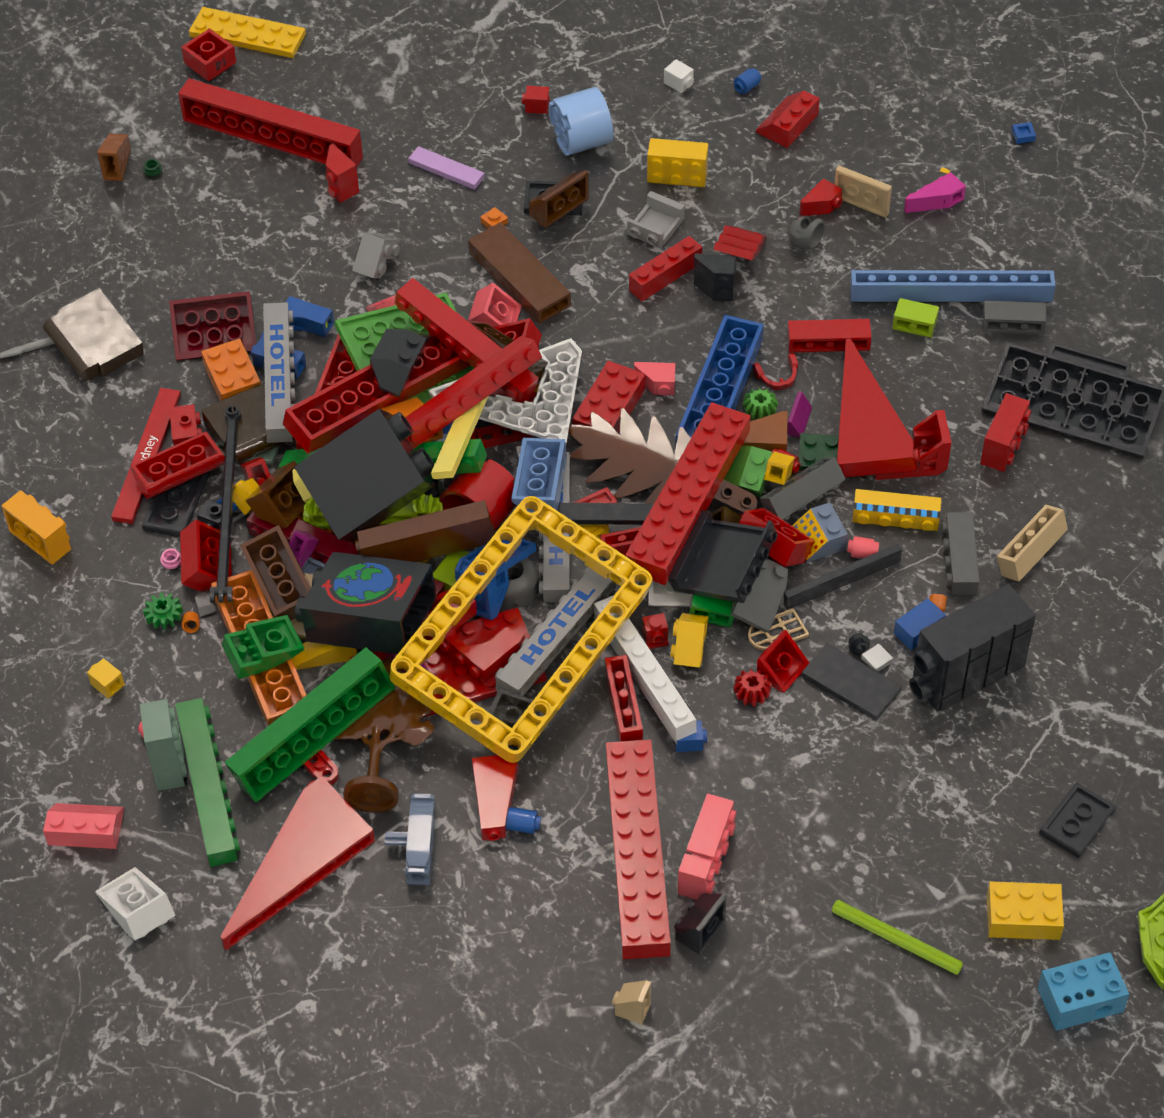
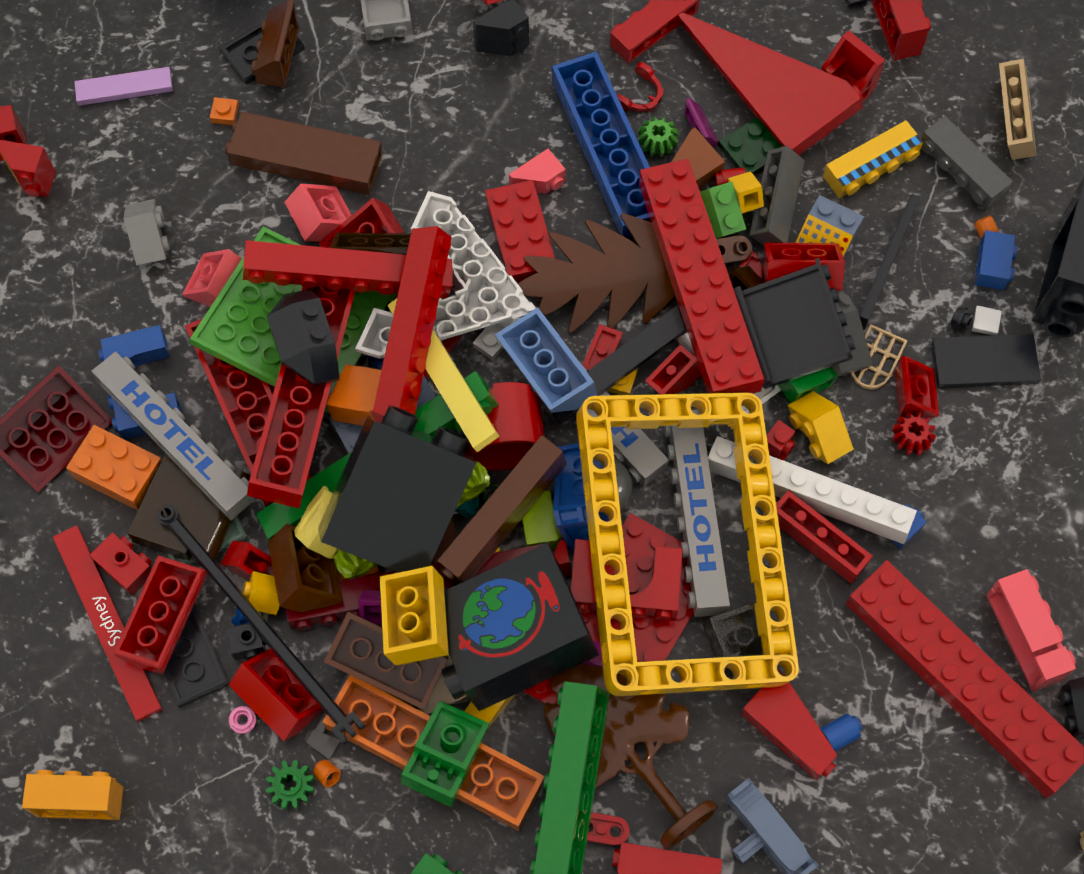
camera: 40 degrees left, 15 degrees up
red brick [629,236,702,301] -> none
coral brick [847,536,879,559] -> none
none -> yellow brick [380,566,449,665]

